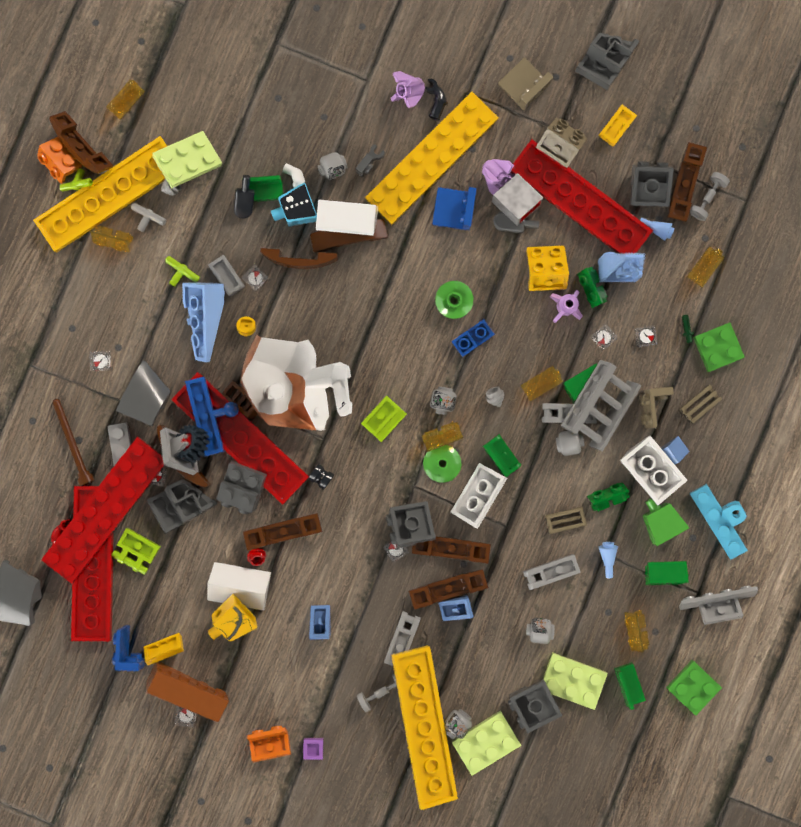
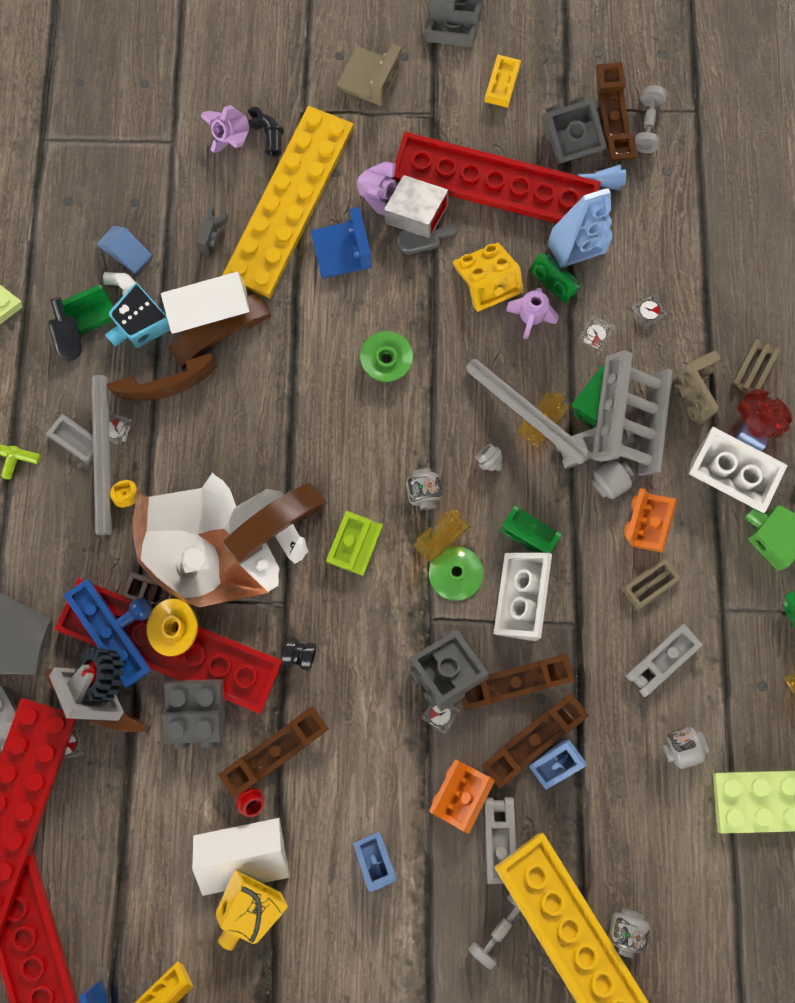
camera: 20 degrees left, 10 degrees down
lime plate [112,528,161,575] -> none
dark grey slope [147,479,217,534] -> none
light blue wedge [182,283,225,362] -> none
light grey head [318,152,347,180] -> none
blue slope [451,319,495,357] -> none
yellowish green plate [451,710,521,776] -> none
dark grey plate [508,679,562,733] -> none
dark tan bracket [536,118,587,168] -> none
green hinge [587,482,630,512] -> none
light blue cone [599,542,618,578] -> none
dark green piece [682,315,694,343] -> none
clear yellow hinge [687,246,725,288] -> none
bright green plate [693,323,745,372] -> none
none -> light grey axle [92,375,112,536]
none -> medium blue slope [97,225,153,275]
none -> yellow dish [147,599,198,656]
none -> reddish brown slope [223,483,327,564]
none -> orange bracket [429,759,495,834]
none -> light grey axle [466,359,589,464]
none -> orange bracket [624,488,678,553]
none -> clear red plate [737,389,792,438]

